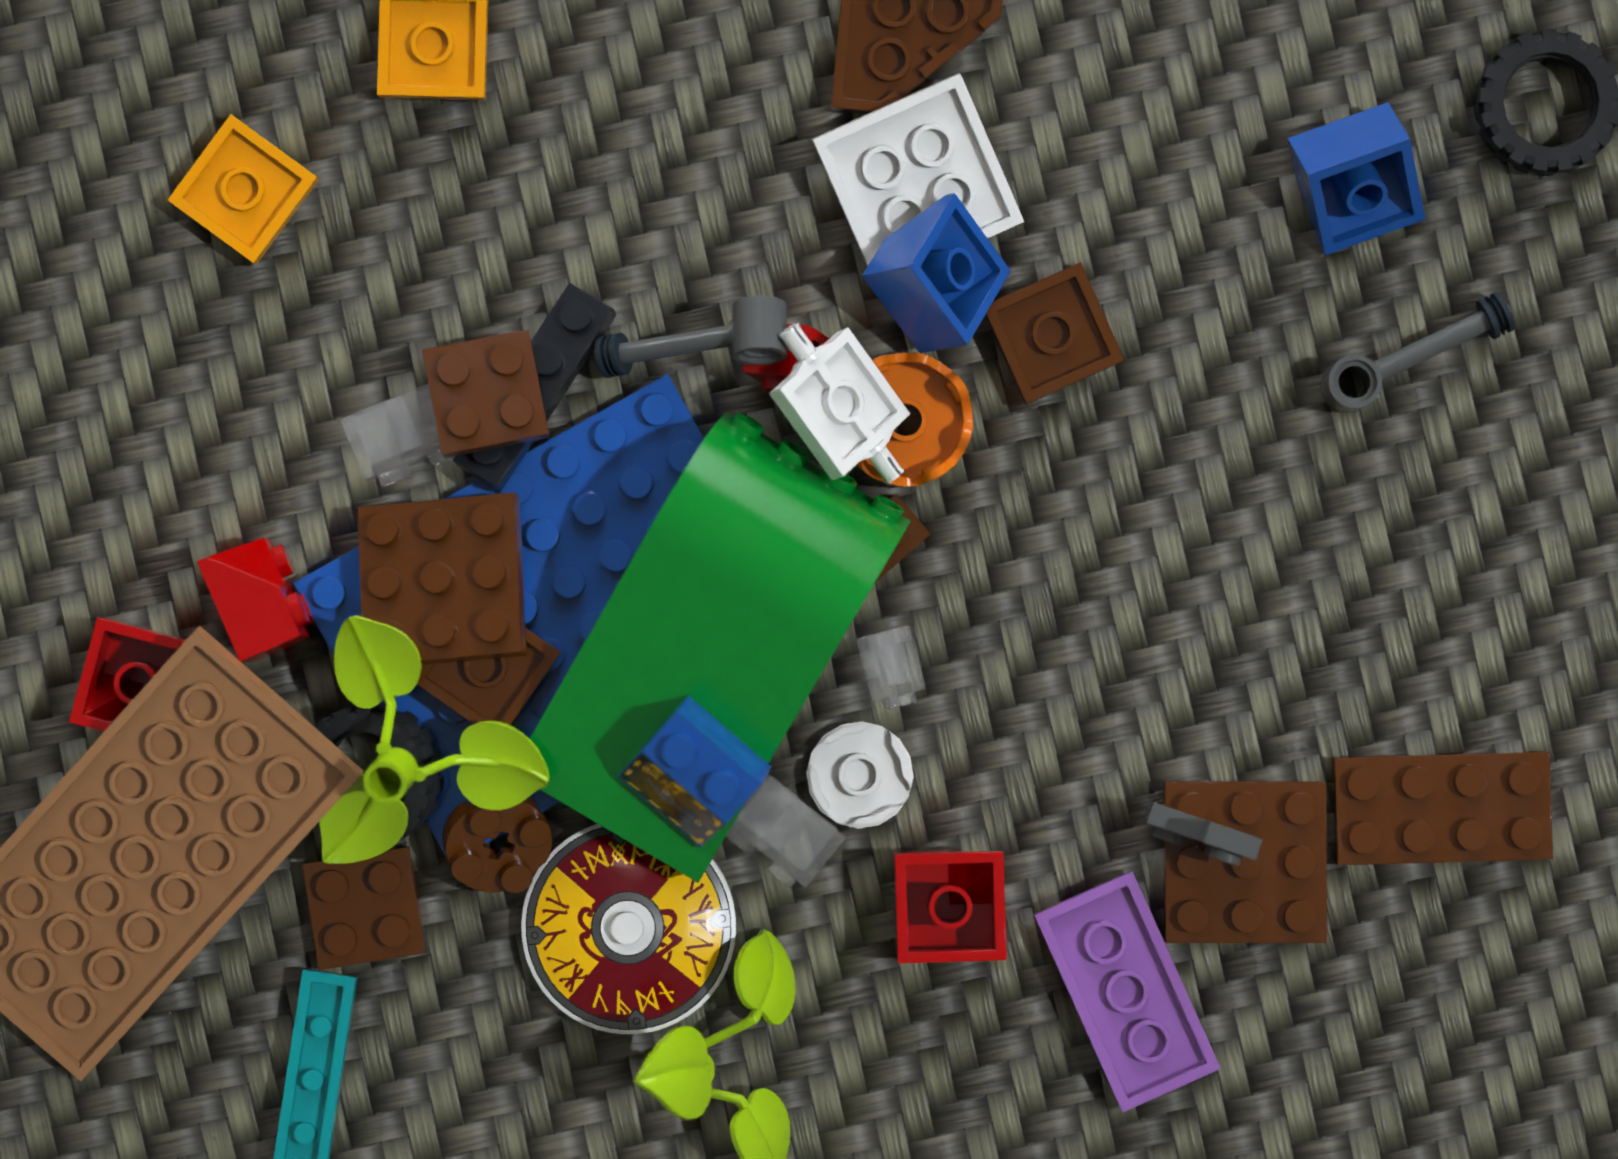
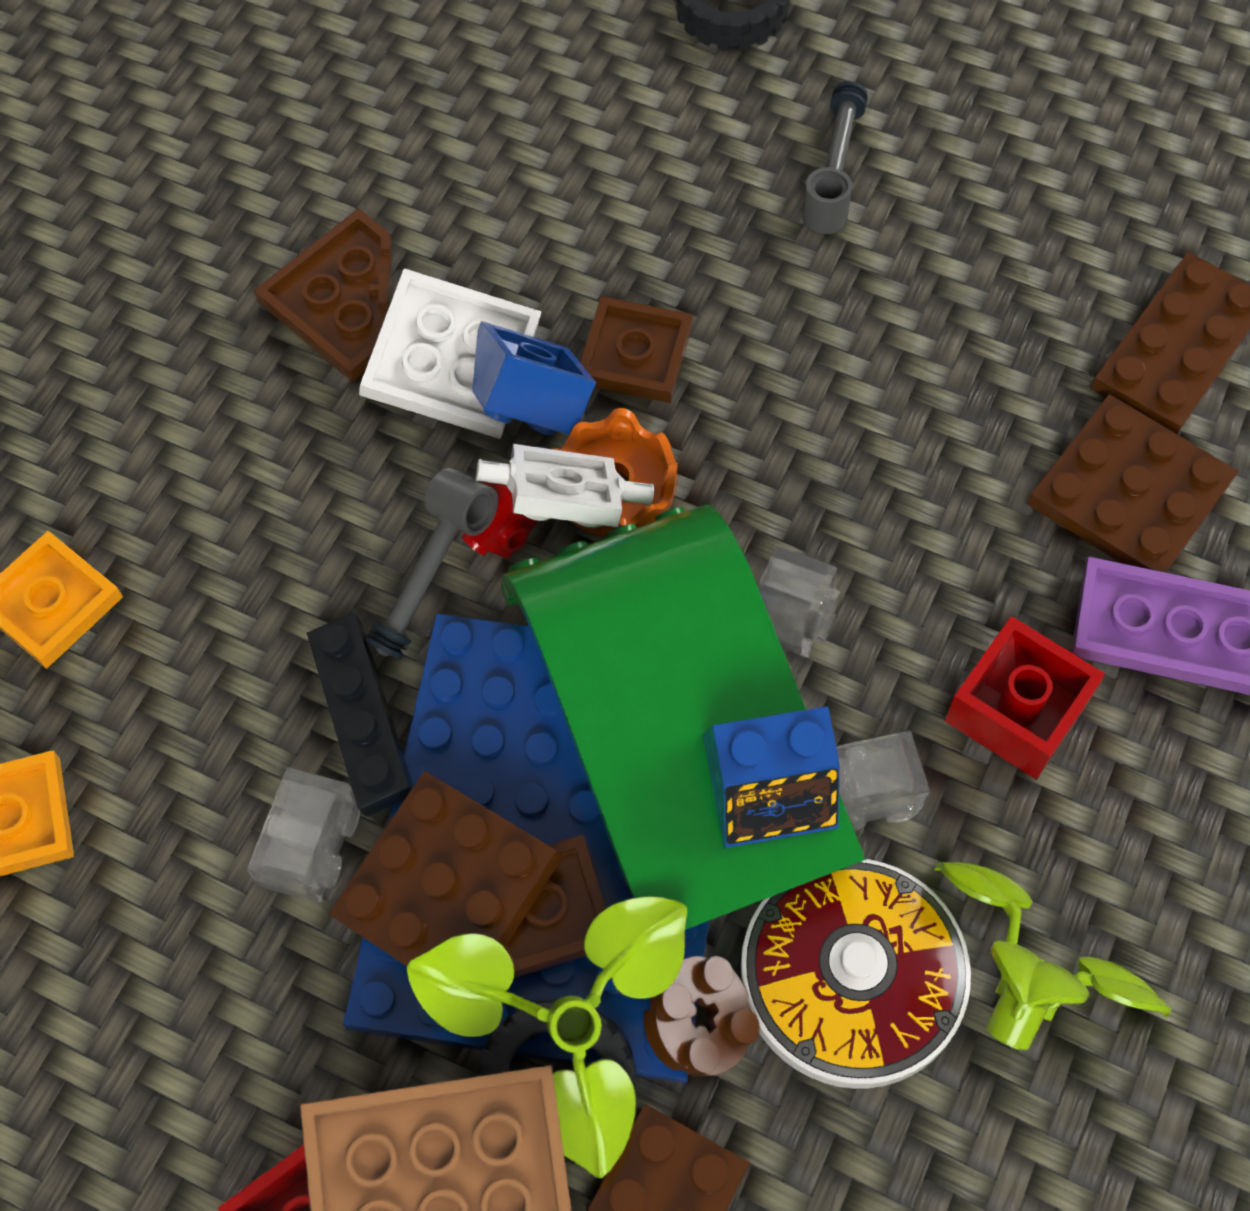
camera: 55 degrees left, 25 degrees down
red slope [197,537,316,663] -> none
reddish brown plate [422,329,550,458] -> none
white tile [806,721,914,829] -> none
dark grey plate [1143,801,1263,866] -> none
blue slope [1287,102,1425,255] -> none

